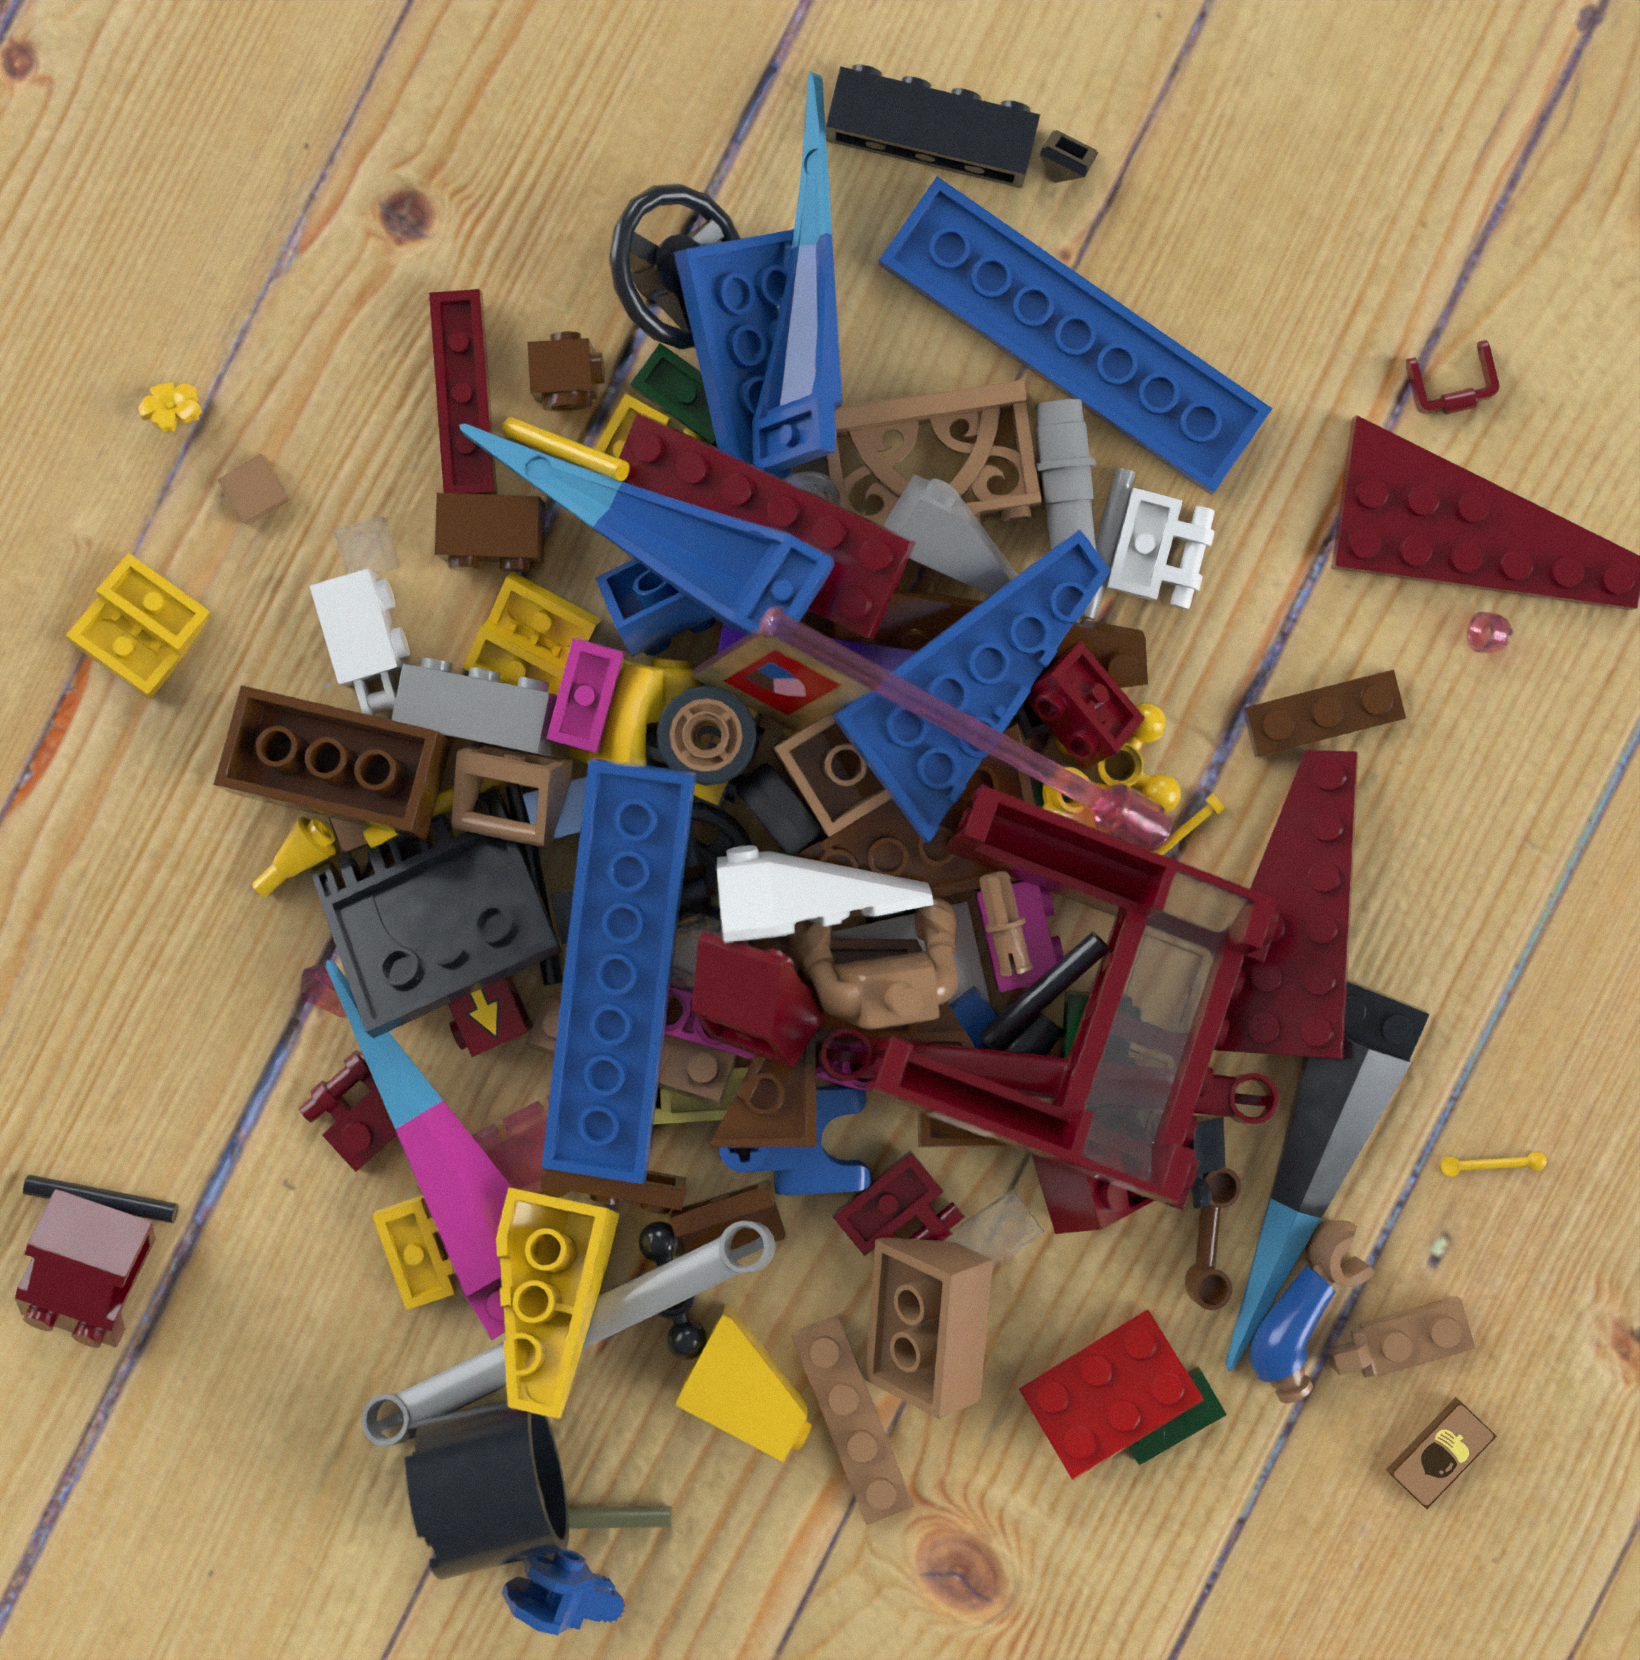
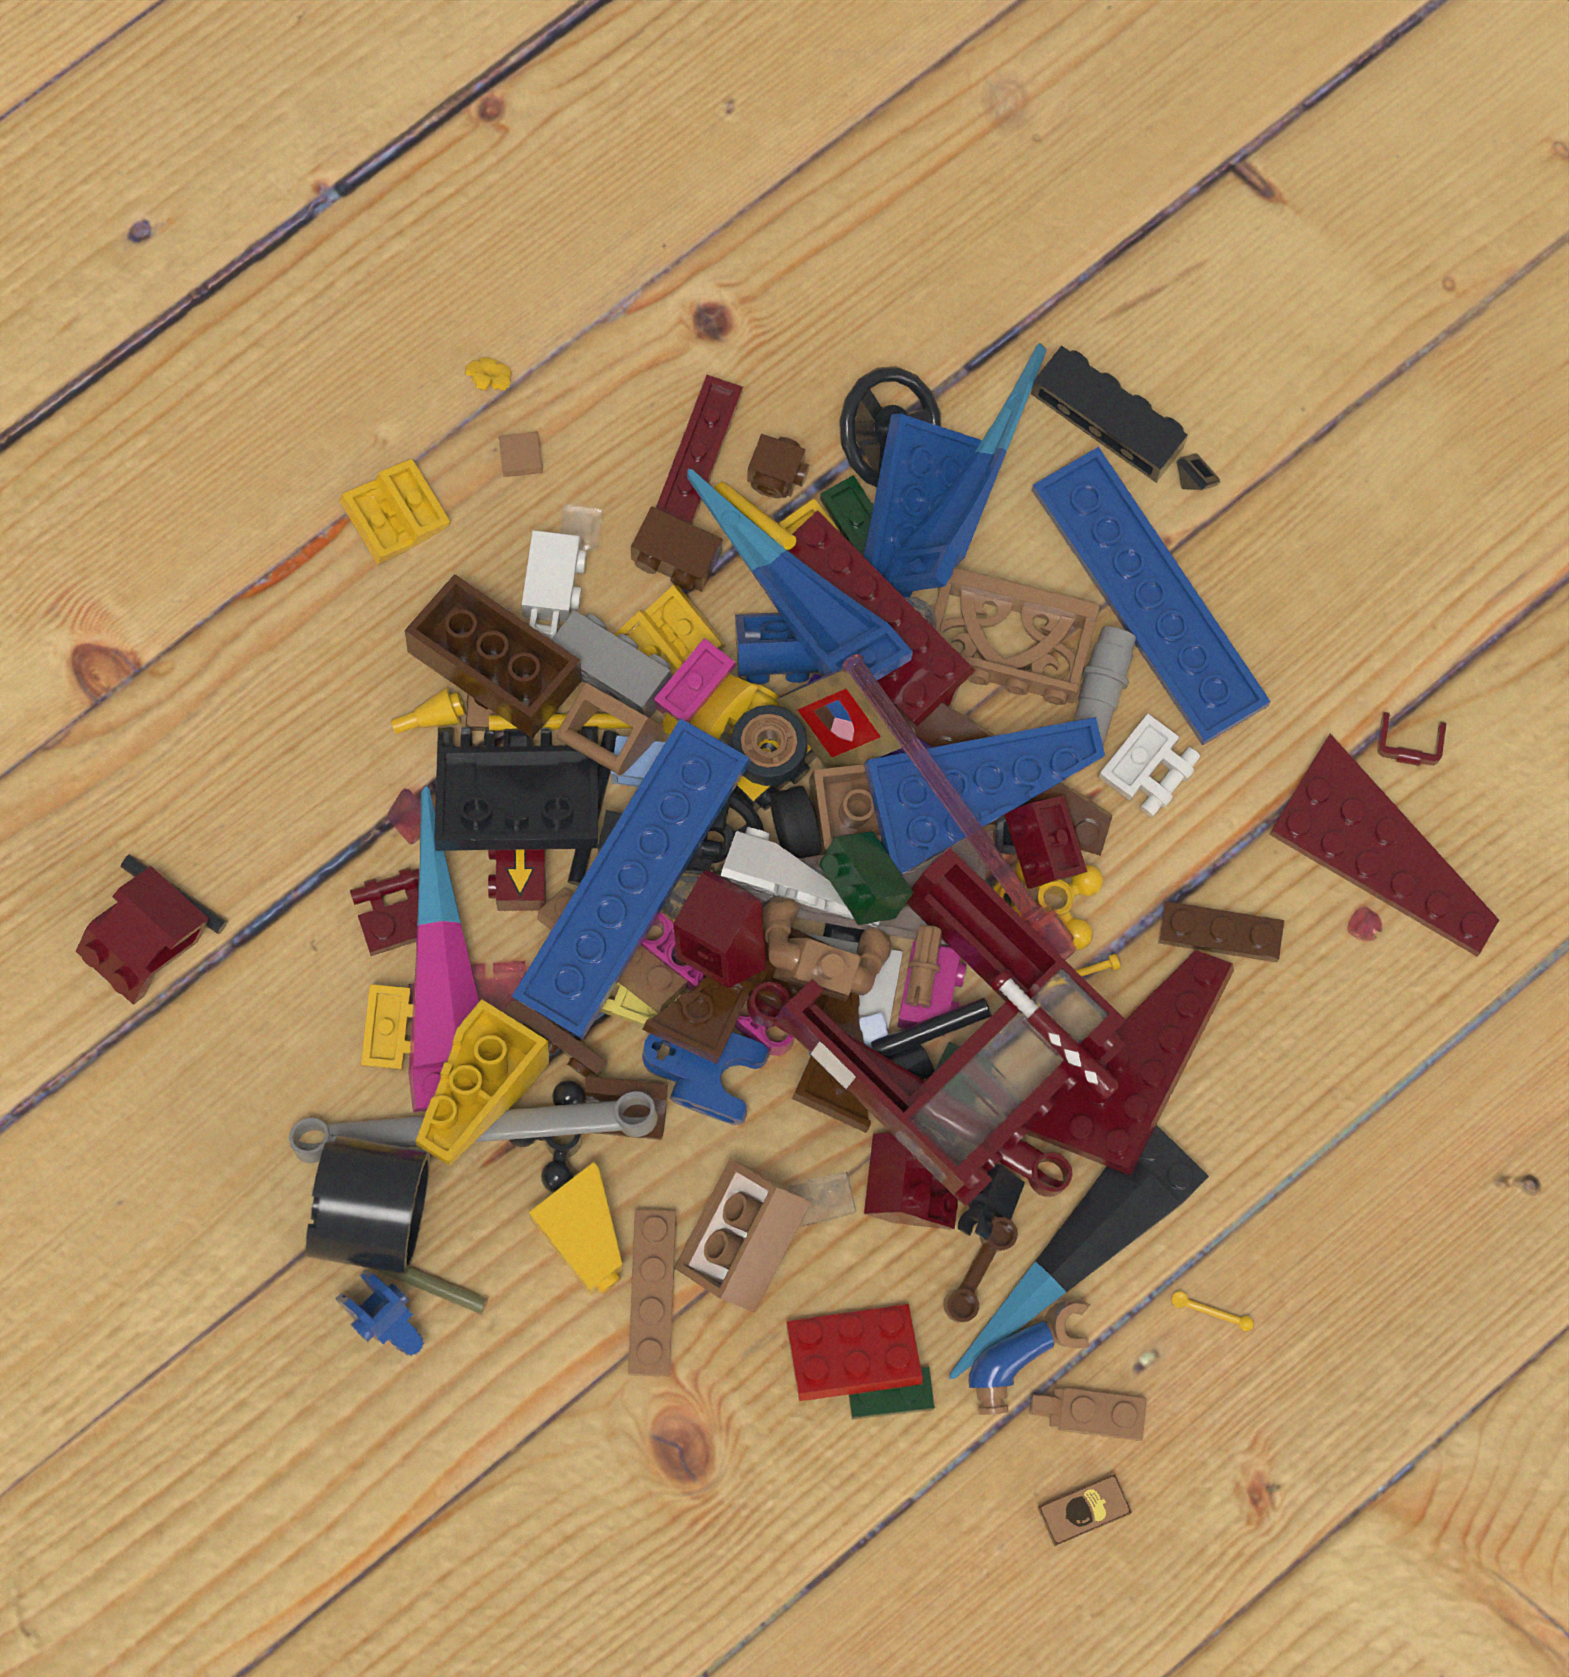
camera: 15 degrees right, 15 degrees down
dark red plate [832,1150,965,1256] -> none
light grey slope [883,474,1018,595] -> none
light grey bar [1081,468,1136,620] -> none
none -> dark green brick [818,831,913,925]
none -> dark red piece [990,969,1119,1099]

